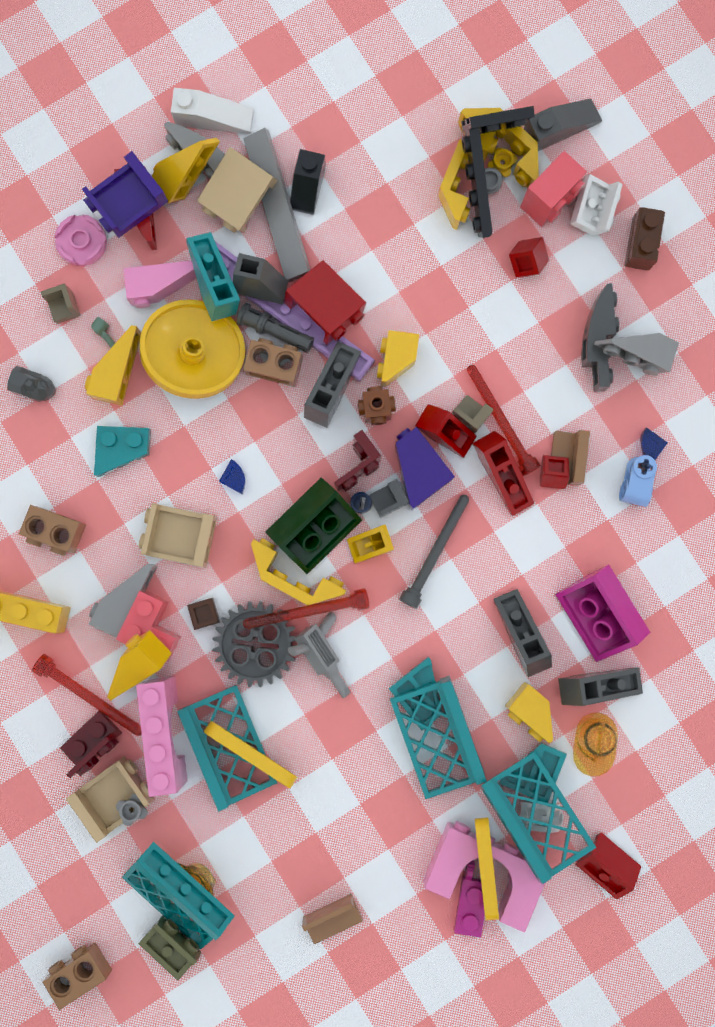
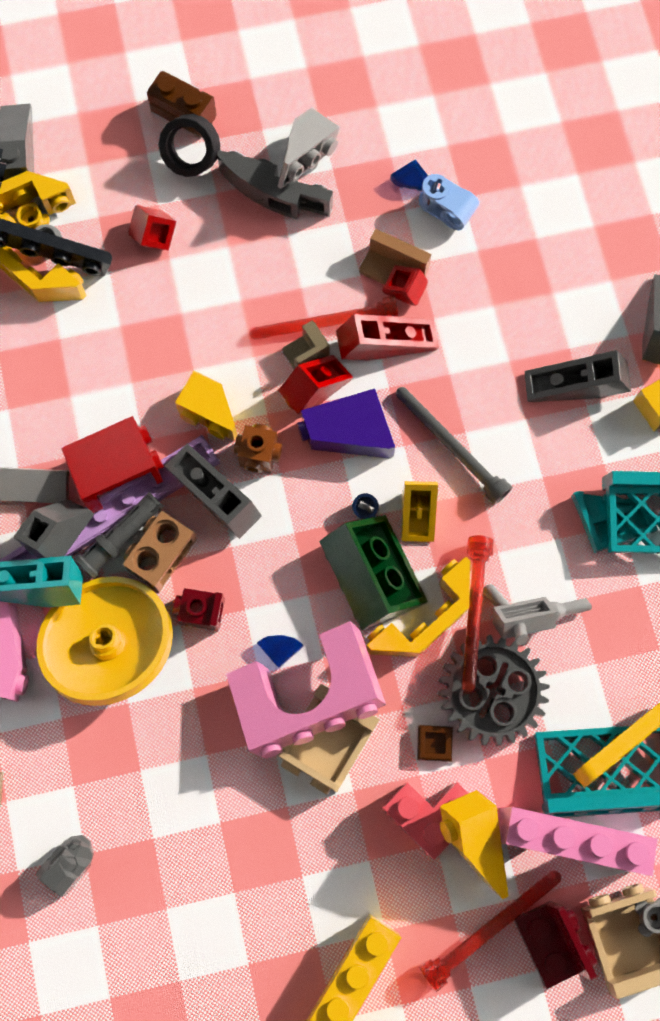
camera: 70 degrees left, 10 degrees down
medium nougat brick [19,505,86,556] -> none
yellow slope [85,325,141,406] -> none
light grey slope [89,564,158,638] -> none
sand green hand [91,317,115,348] -> none
teal wing [94,426,151,477] -> none
dark red bracket [334,430,381,492] -> none
dark grey panel [370,479,409,518] -> none
coral brick [520,151,587,227] -> none
dark pink slope [555,564,651,662] -> none
white bracket [570,174,623,236] -> none
none -> black tyre [158,114,221,177]
none -> dark red brick [173,588,225,631]
none -> bright pink arch [226,621,386,758]

